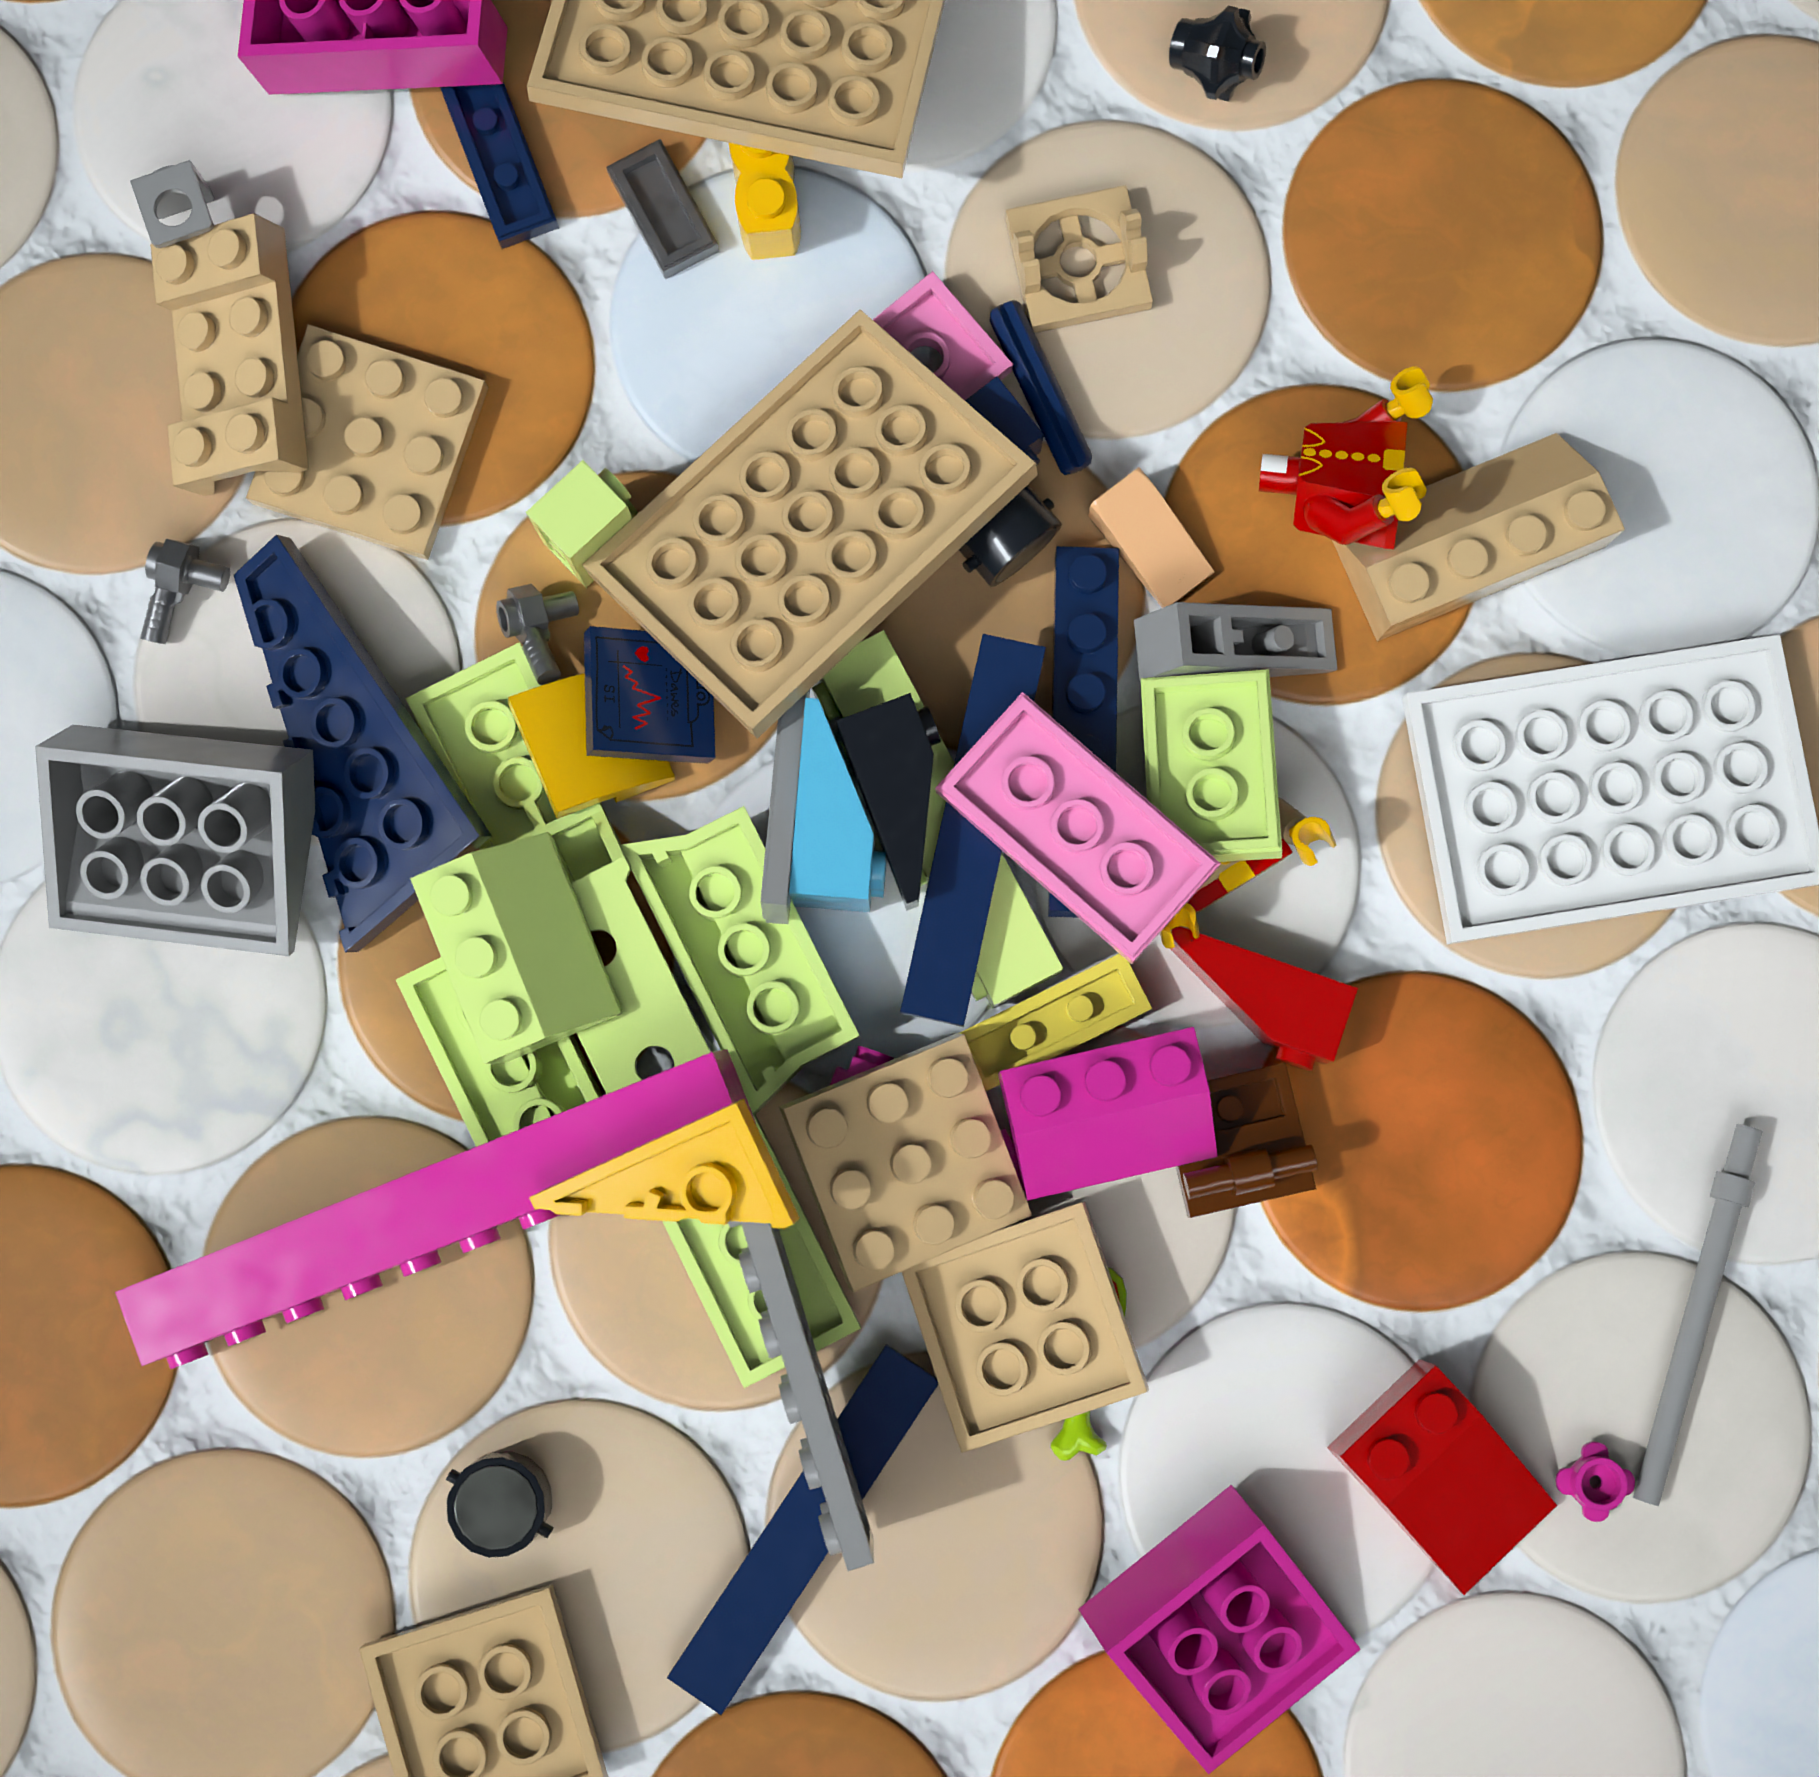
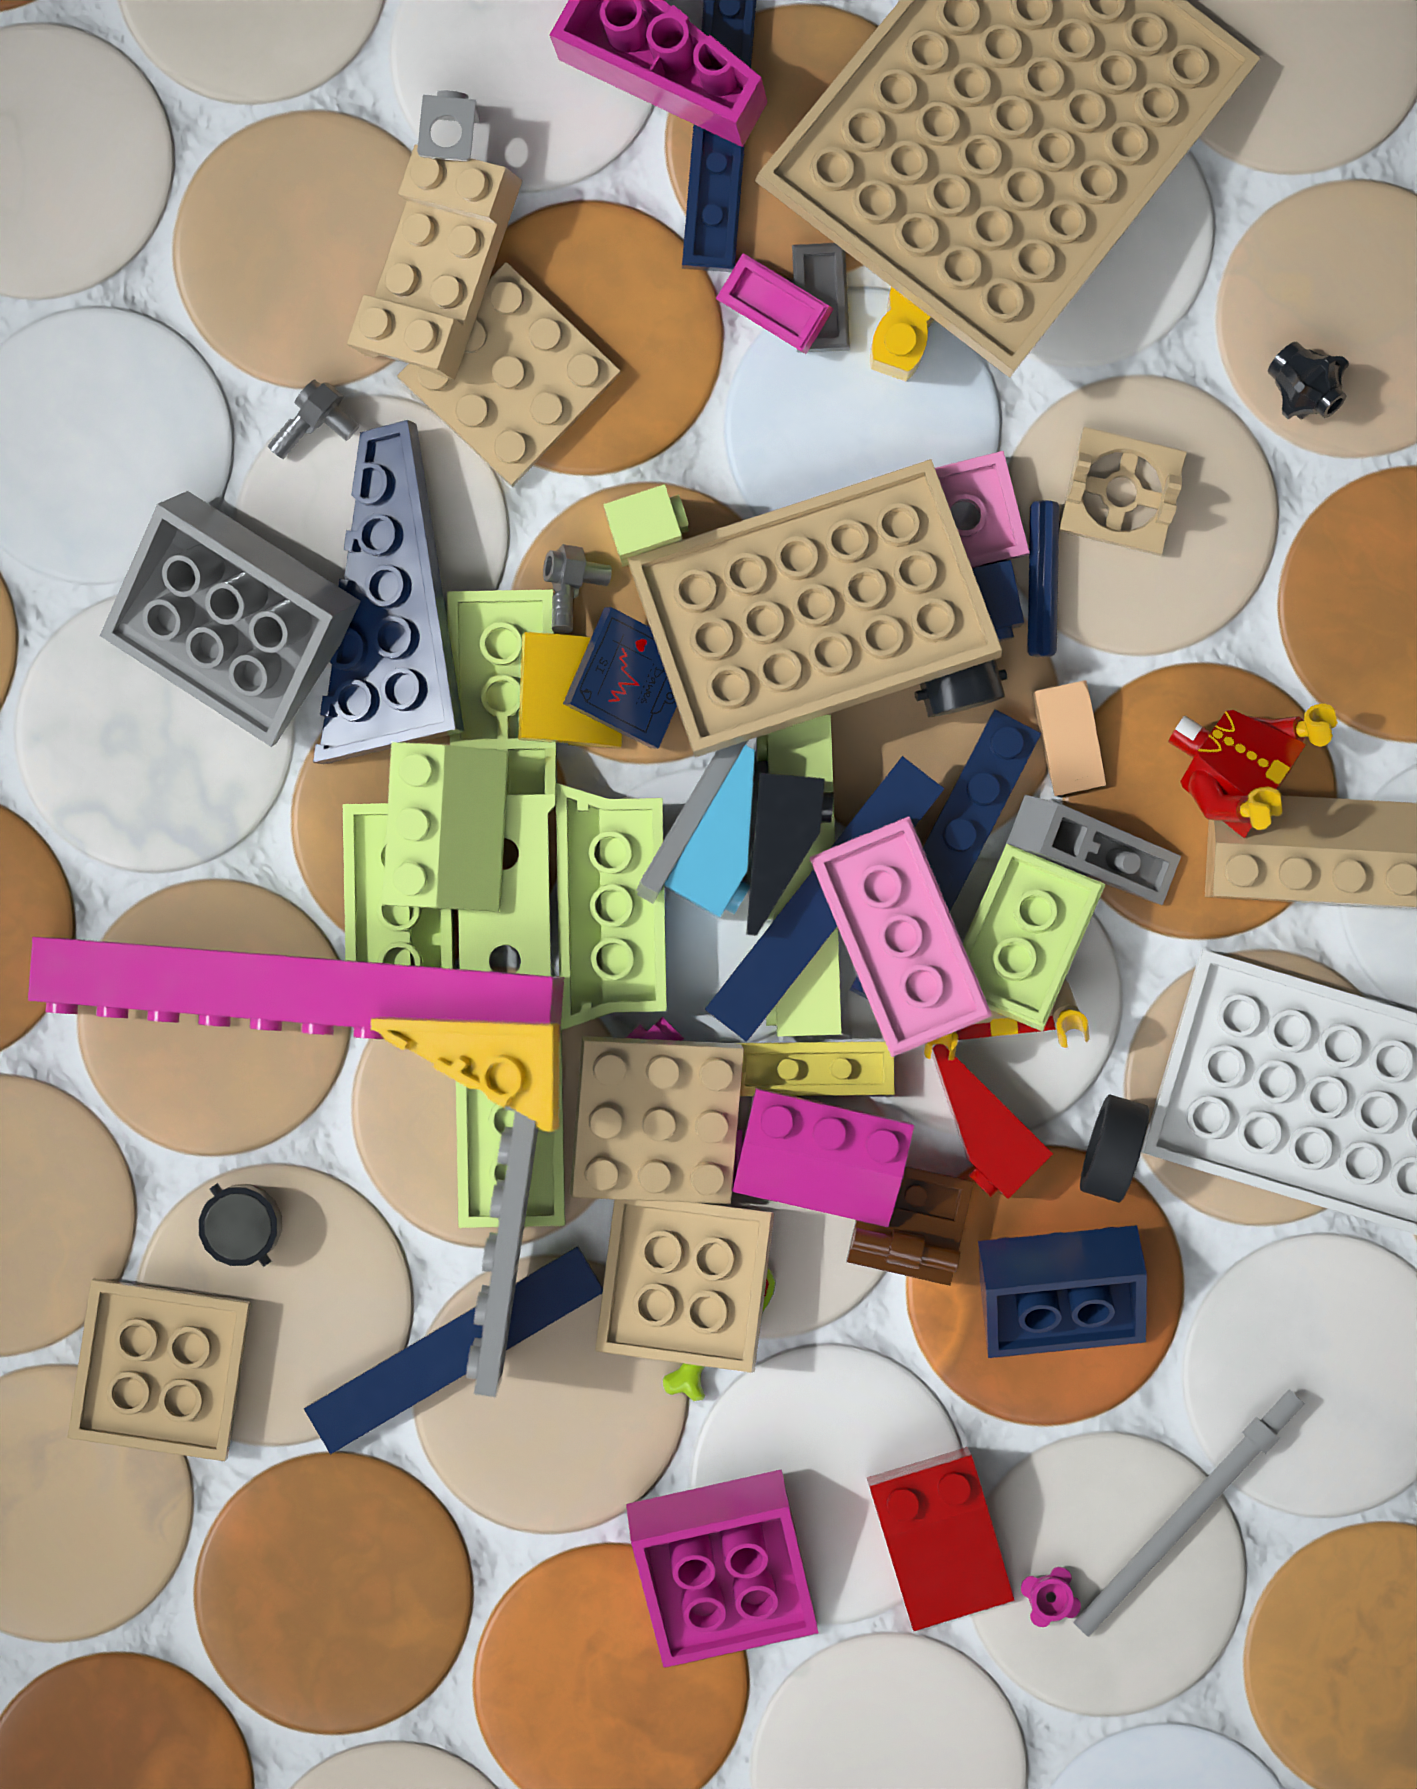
camera: 30 degrees right, 5 degrees up
none -> dark pink tile [716,253,833,354]
none -> dark blue slope [978,1225,1147,1358]
none -> black tyre [1080,1094,1149,1203]

